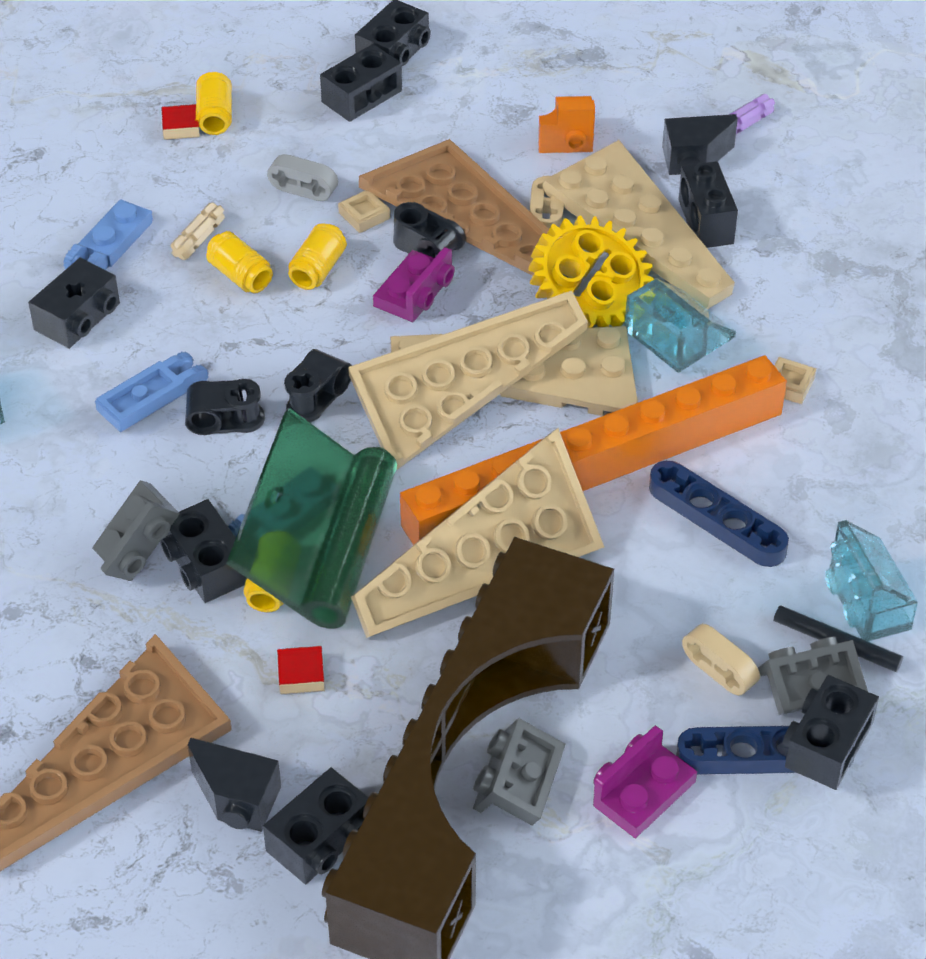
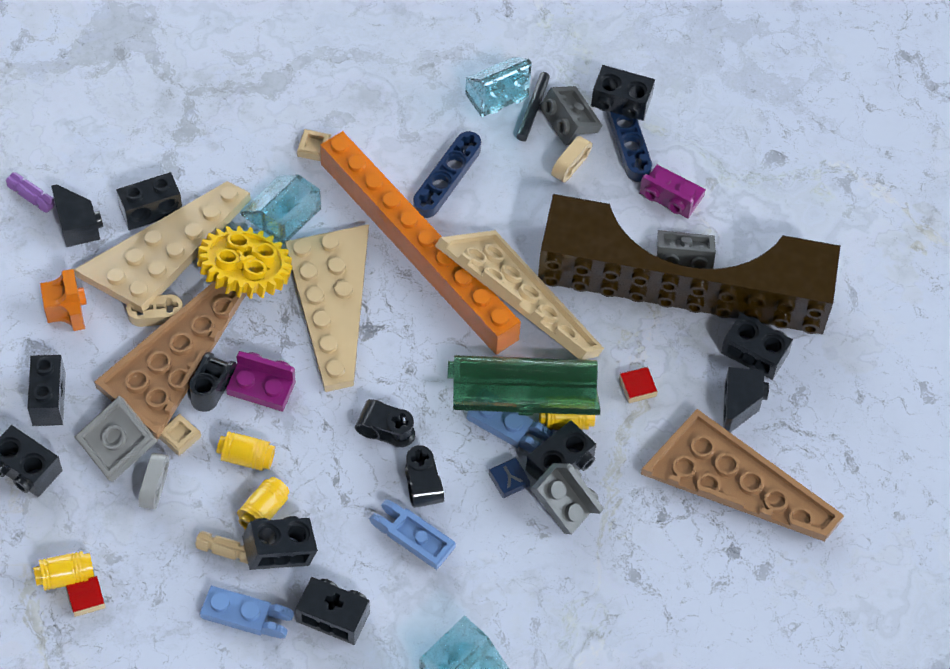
camera: 105 degrees left, 10 degrees up
tan wing [348,291,588,473] -> none
none -> black brick [27,355,66,426]
none -> light grey tile [74,396,158,482]
none -> black brick [242,516,318,570]
none -> dark blue tile [489,457,531,498]

